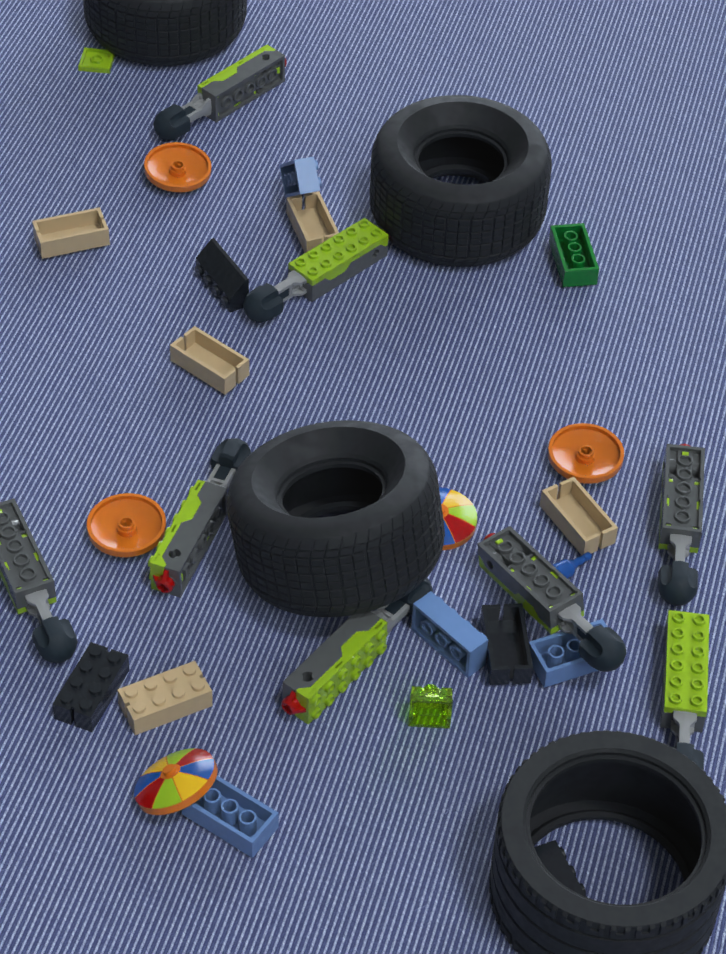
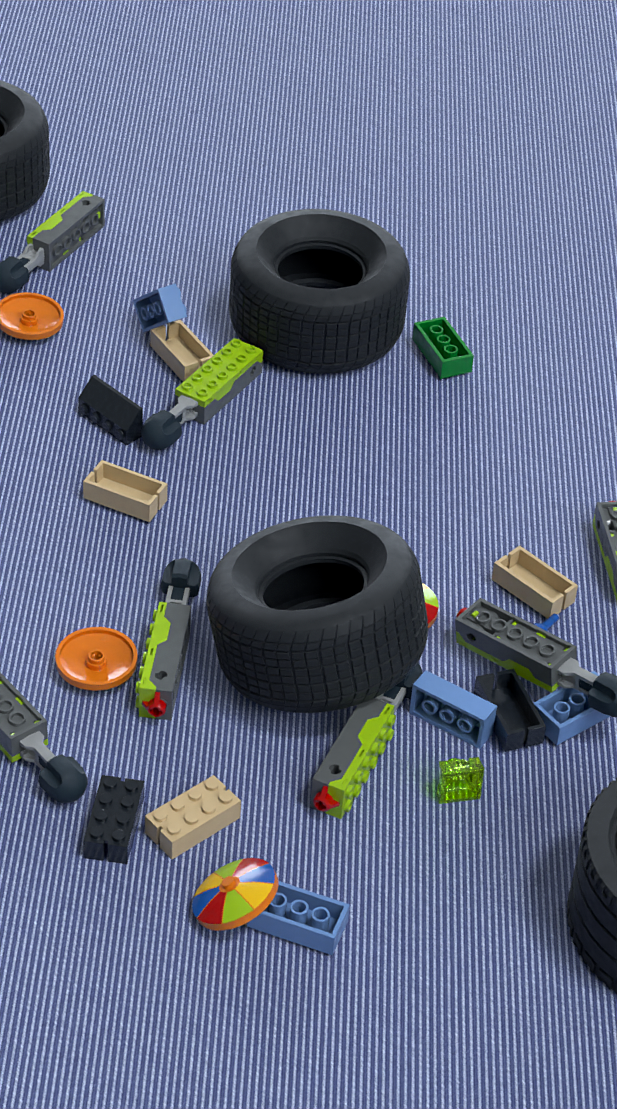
camera: 15 degrees left, 5 degrees down
orange dish [548,423,624,484] -> none

